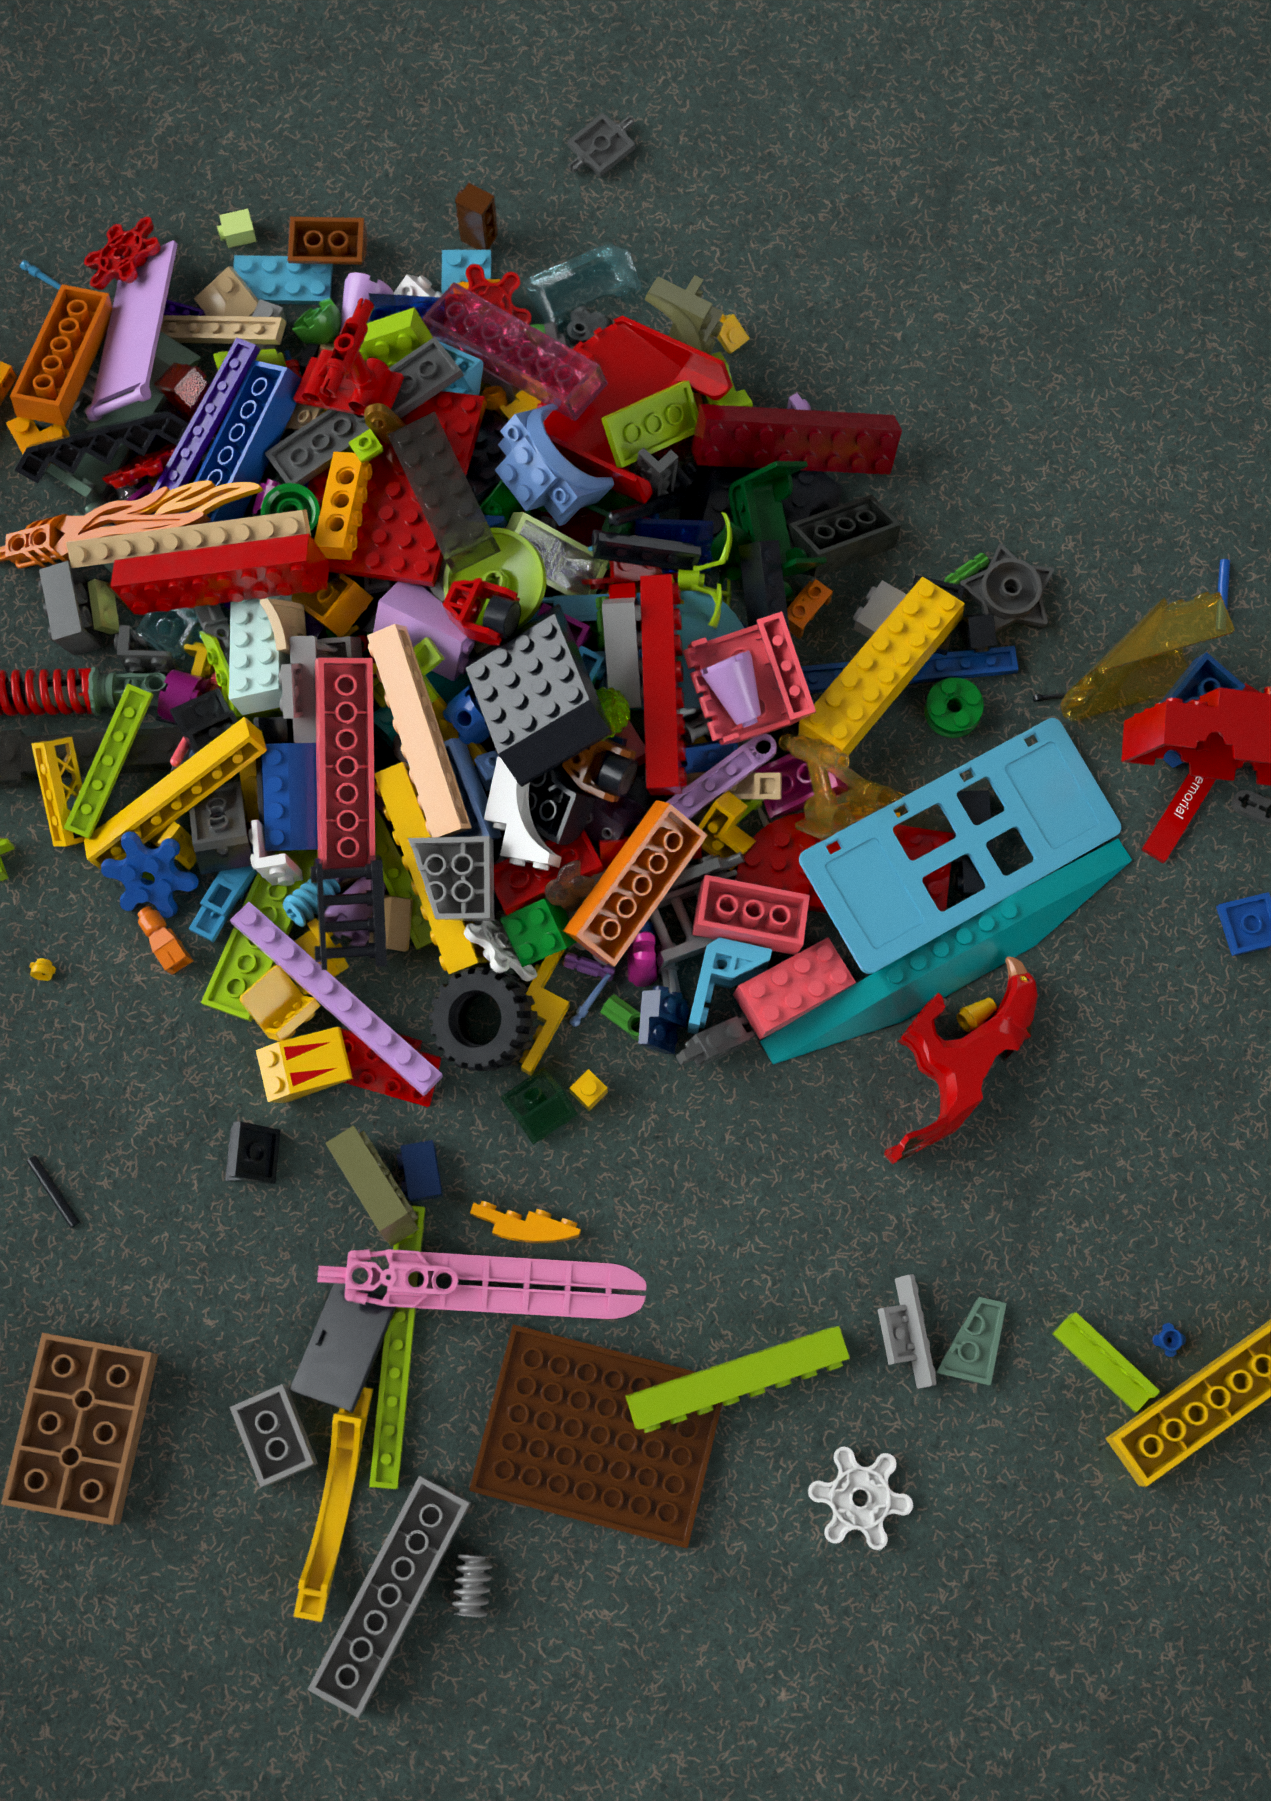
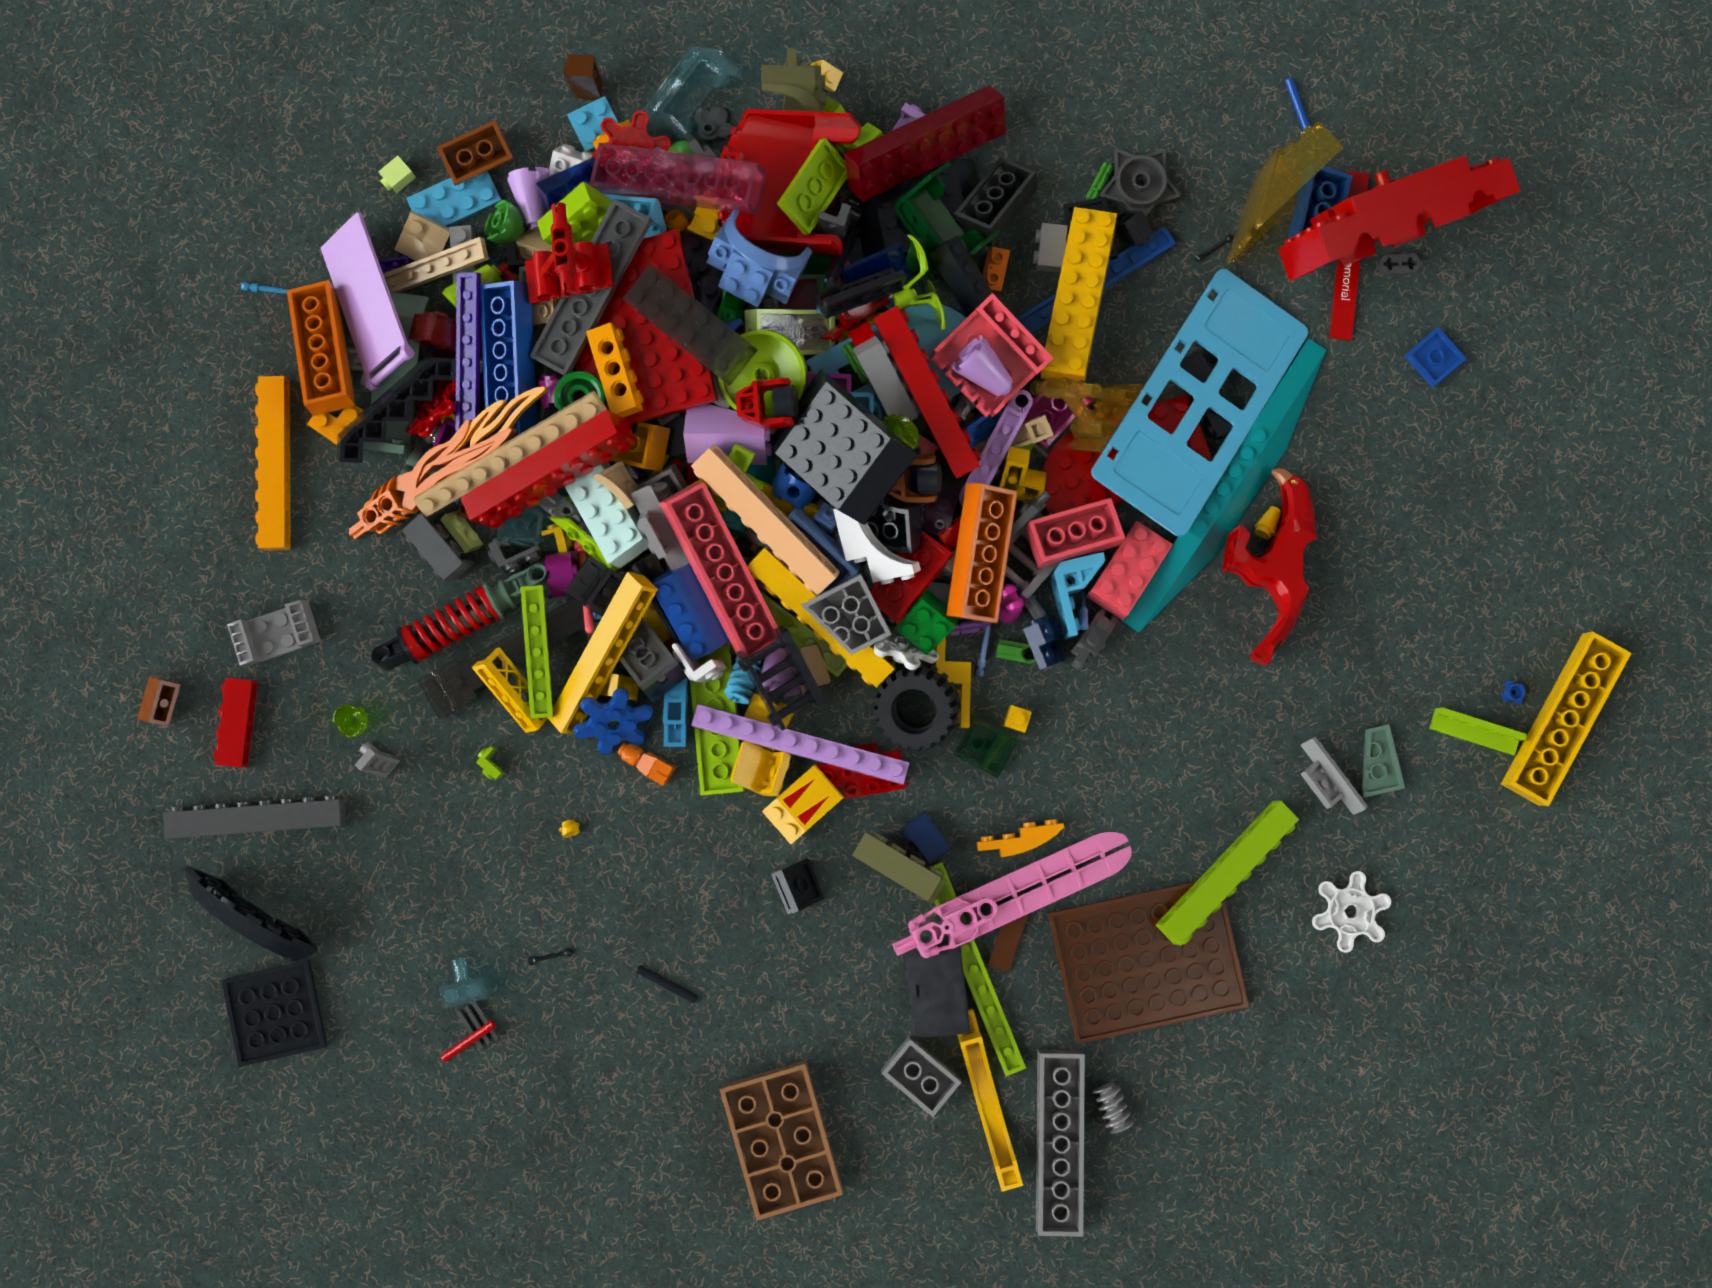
camera: 25 degrees left, 10 degrees up
red plate [84,217,161,290] -> none
lime bracket [348,429,384,463] -> none
pearl gold plate [364,403,407,445] -> none
clear smoke plate [545,860,595,912] -> none
green wheel [924,677,984,738] -> none
none -> reddish brown tile [988,914,1028,972]
none -> medium blue piece [1079,591,1089,630]

